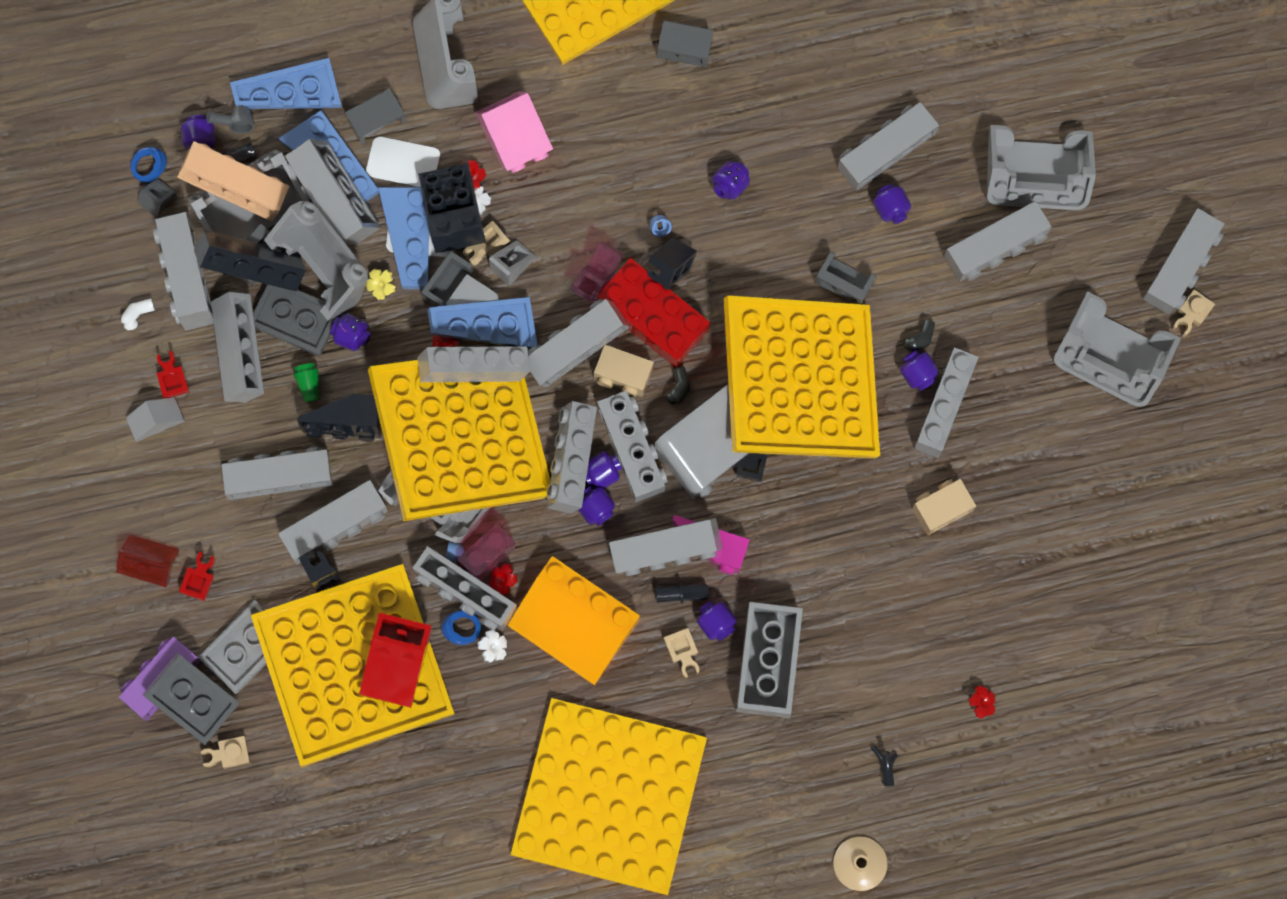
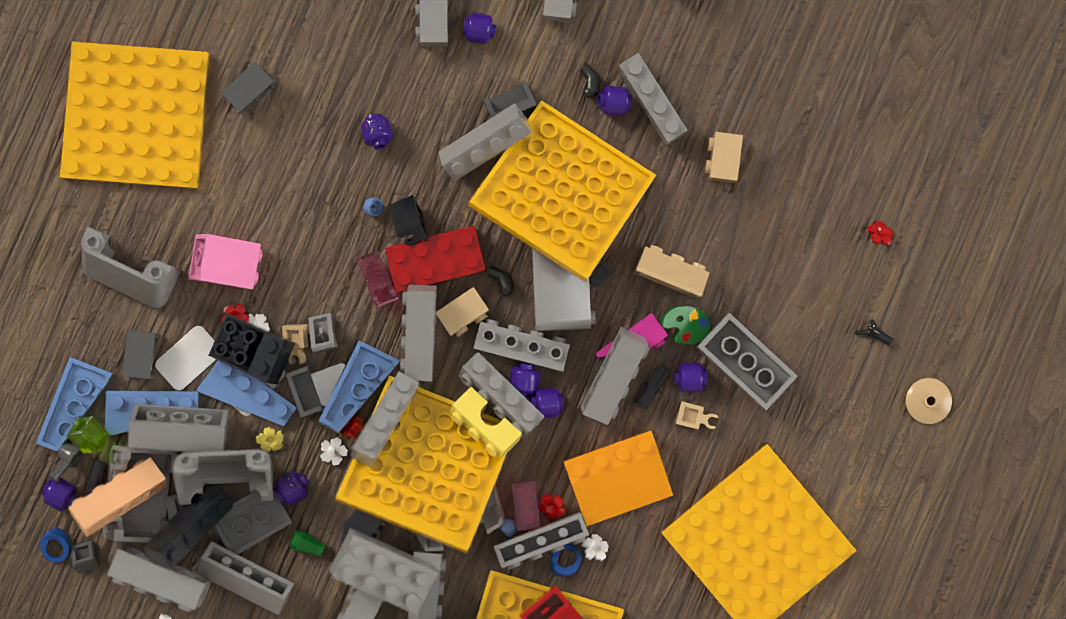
camera: 50 degrees left, 10 degrees up
none -> clear neon green brick [66,416,110,454]
none -> white plant [320,437,348,466]
none -> light grey brick [330,528,438,615]
none -> light grey brick [439,103,532,182]
none -> light yellow arch [450,387,522,459]
none -> tan slope [634,245,710,299]
none -> green piece [661,305,710,345]

